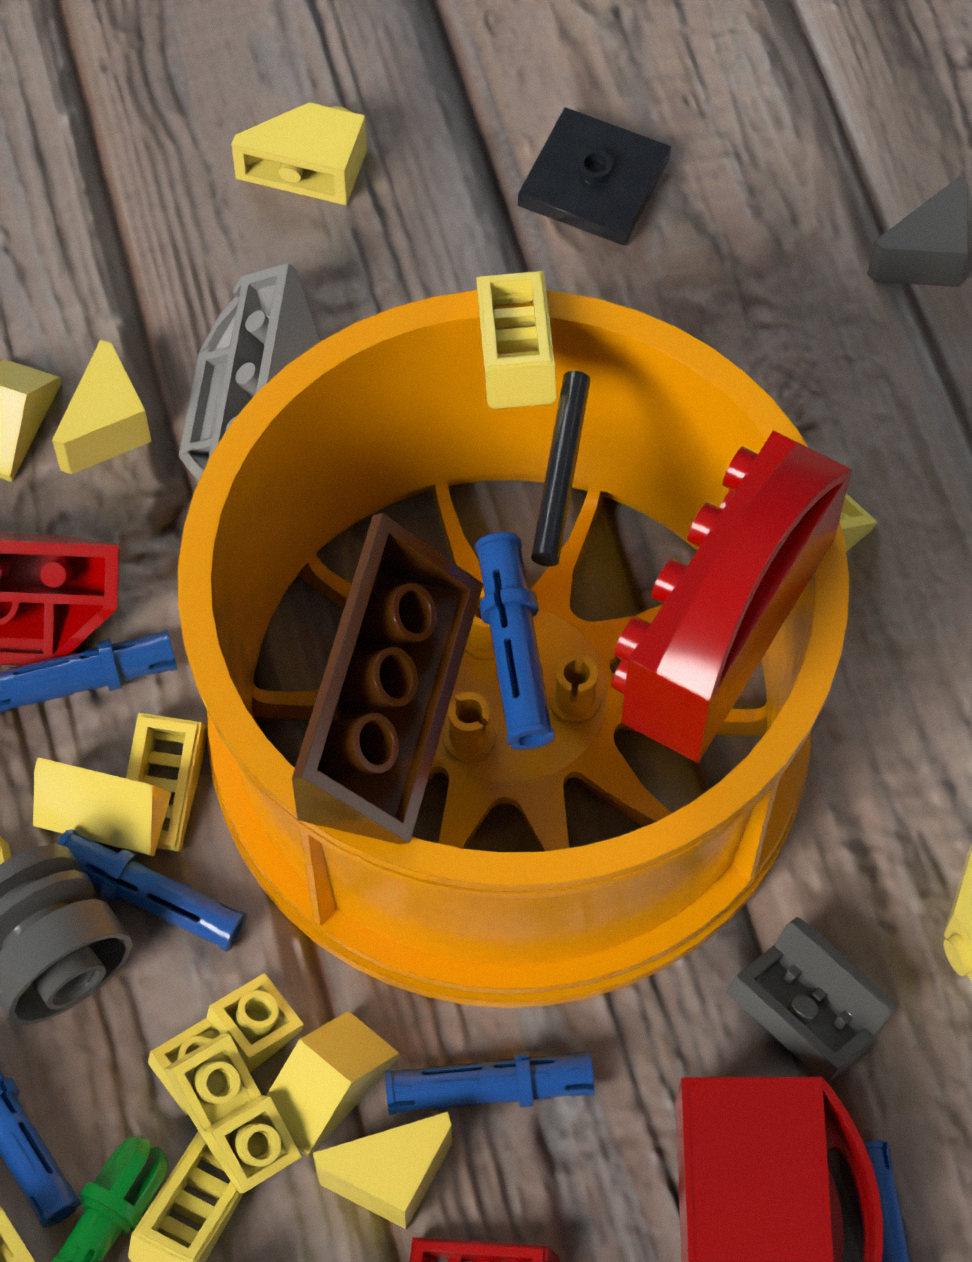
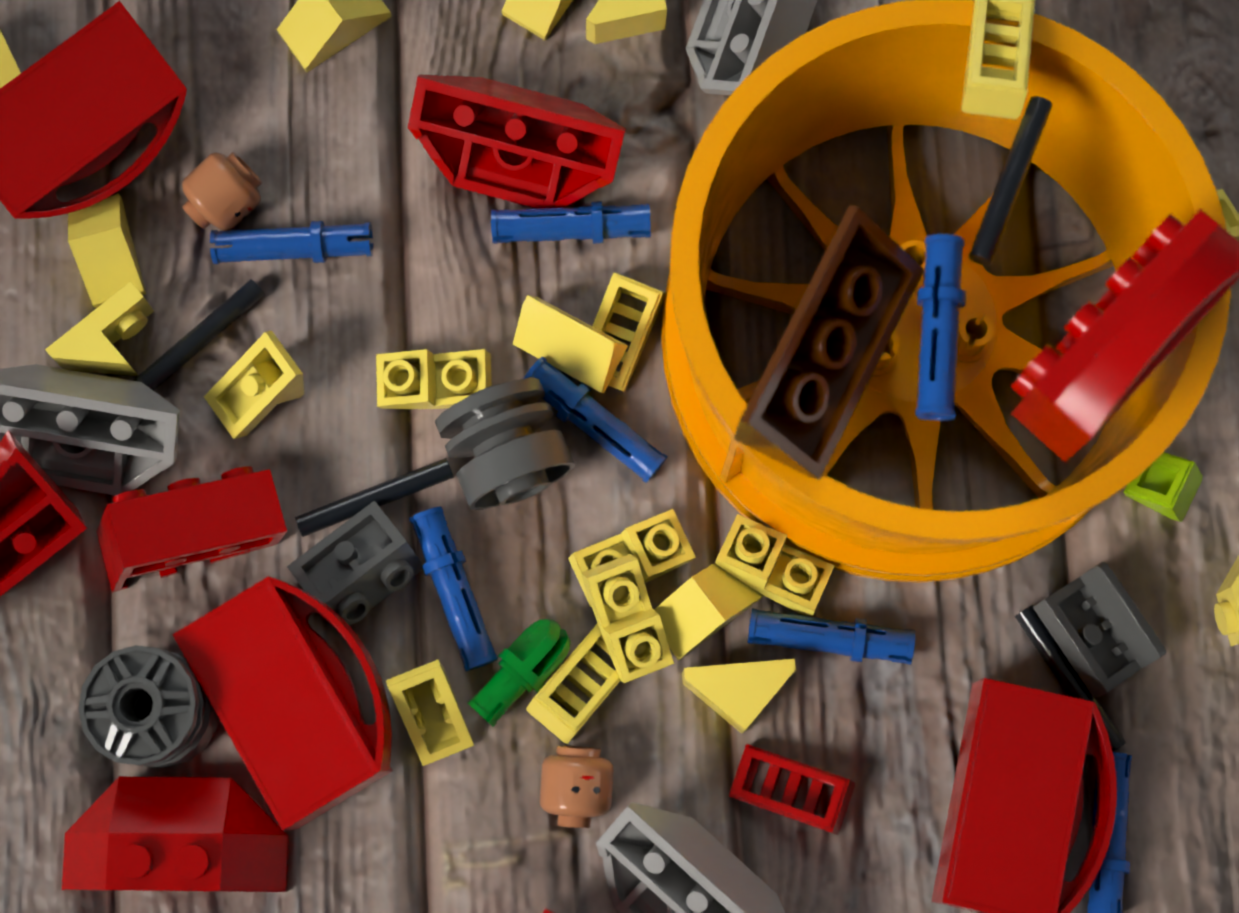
camera: 10 degrees right, 15 degrees up
none -> light yellow slope [715,514,835,617]
none -> black bar [1014,604,1126,751]
none -> lime slope [1123,452,1203,522]

